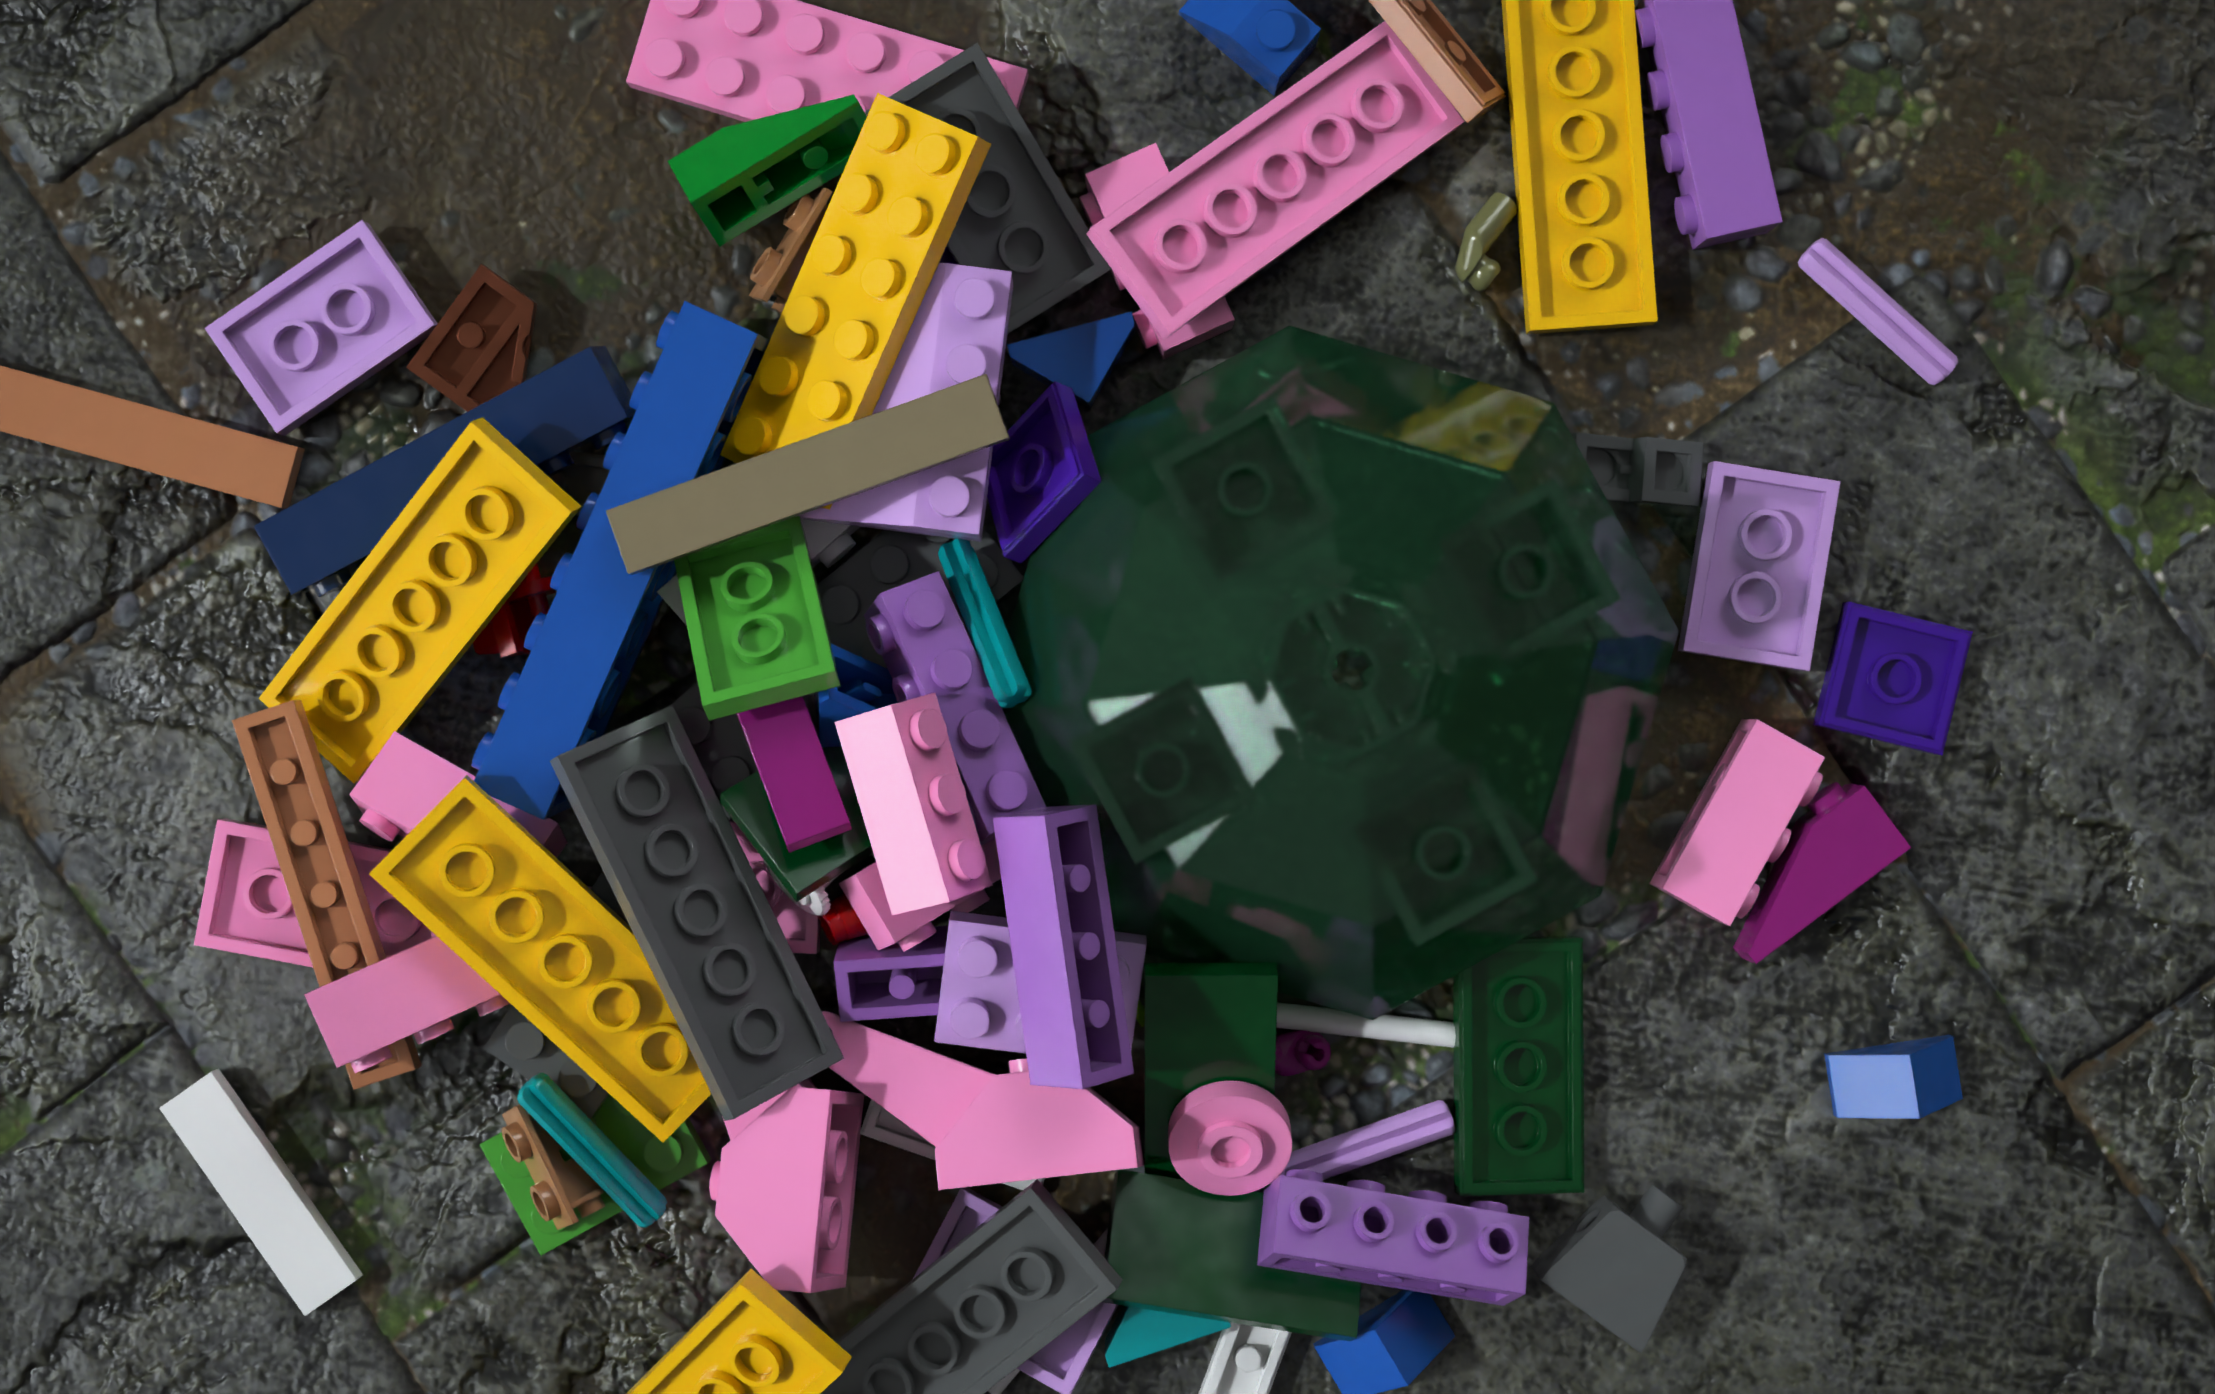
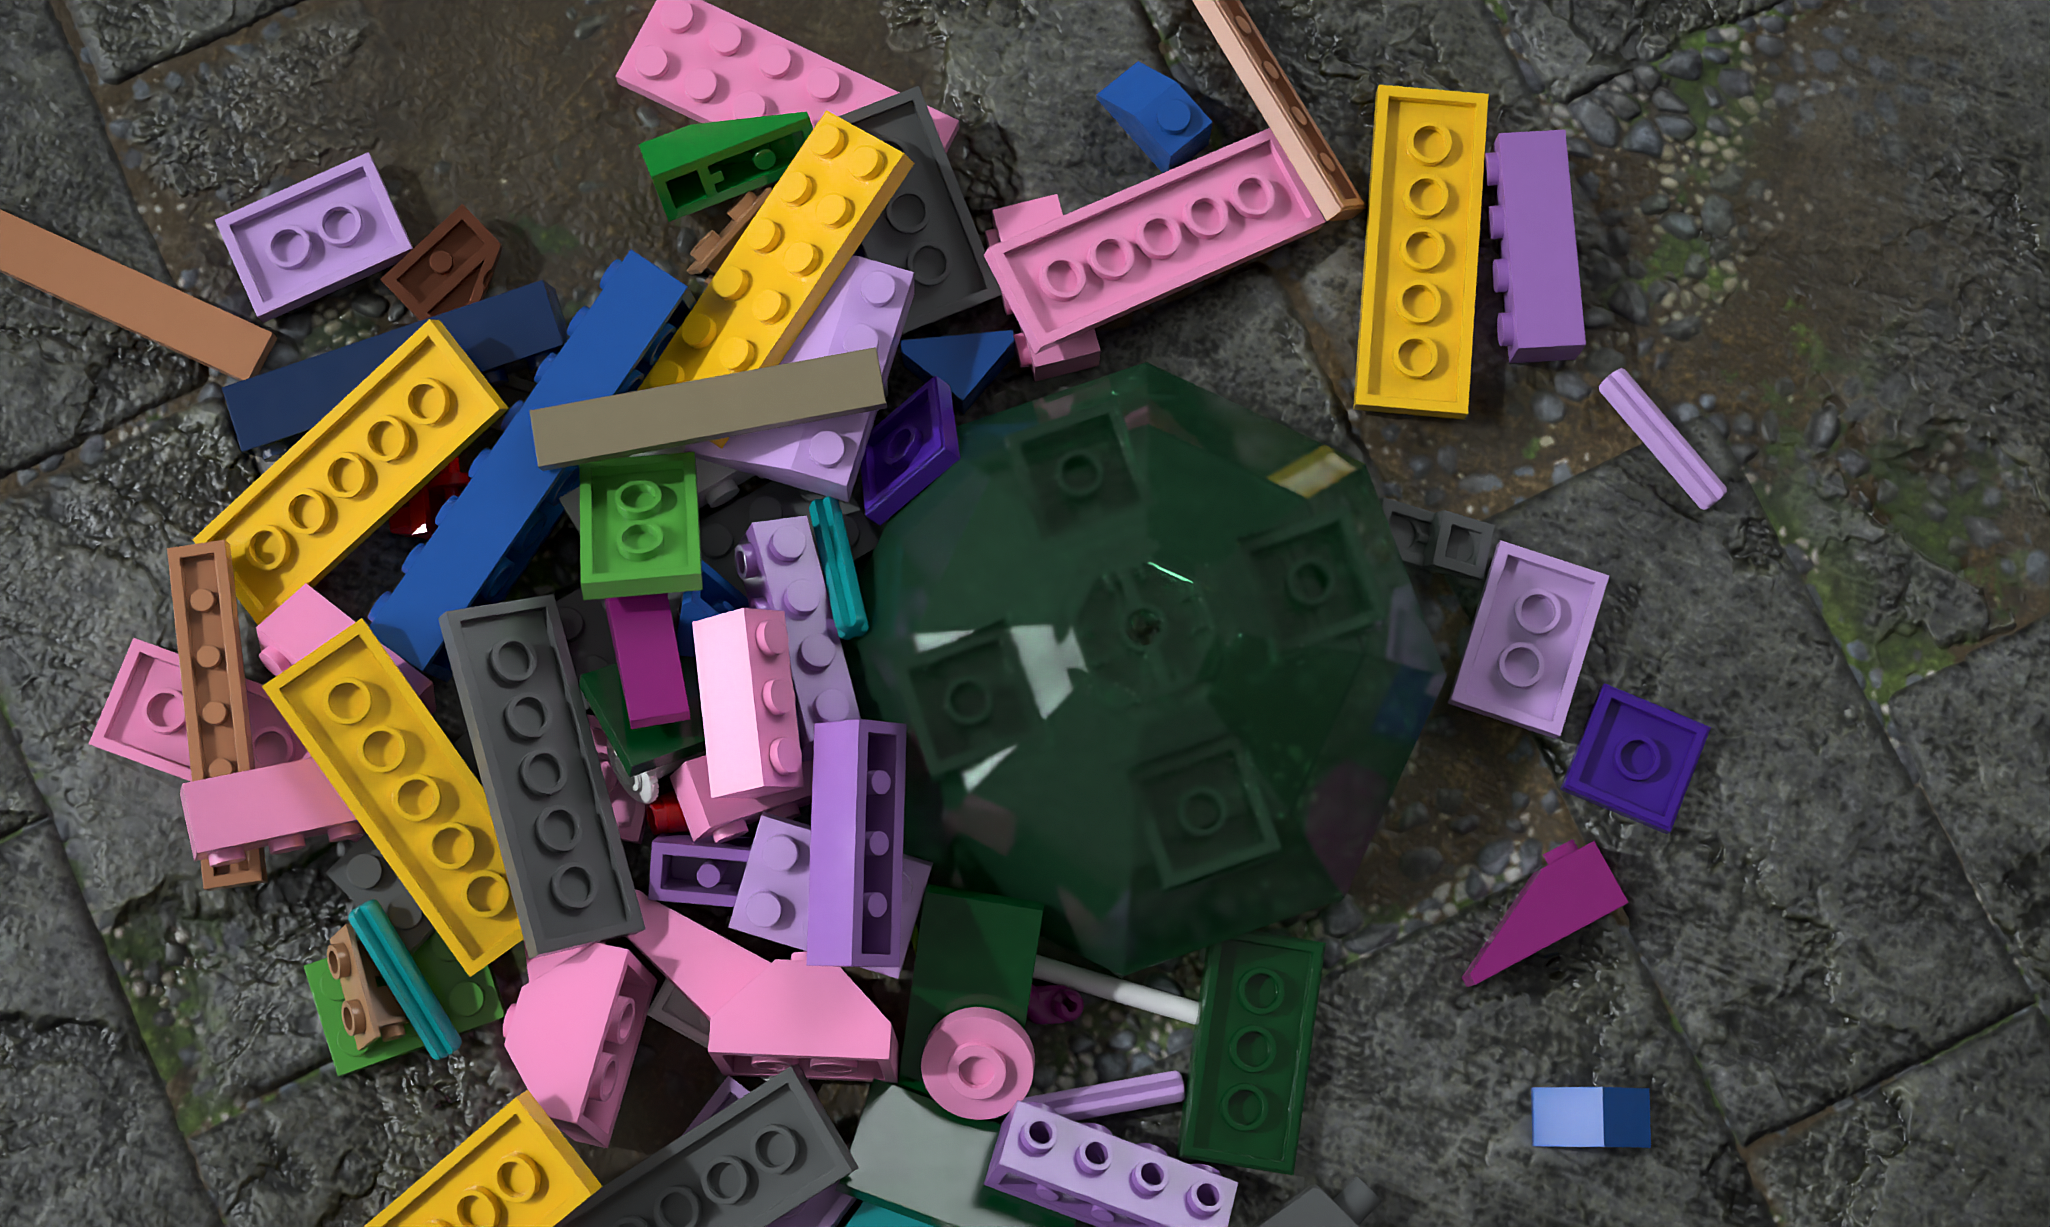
camera: 10 degrees right, 10 degrees down
white tile [159,1069,363,1316] -> none
olive arm [1455,192,1518,291] -> none
bright pink brick [1649,719,1825,926] -> none

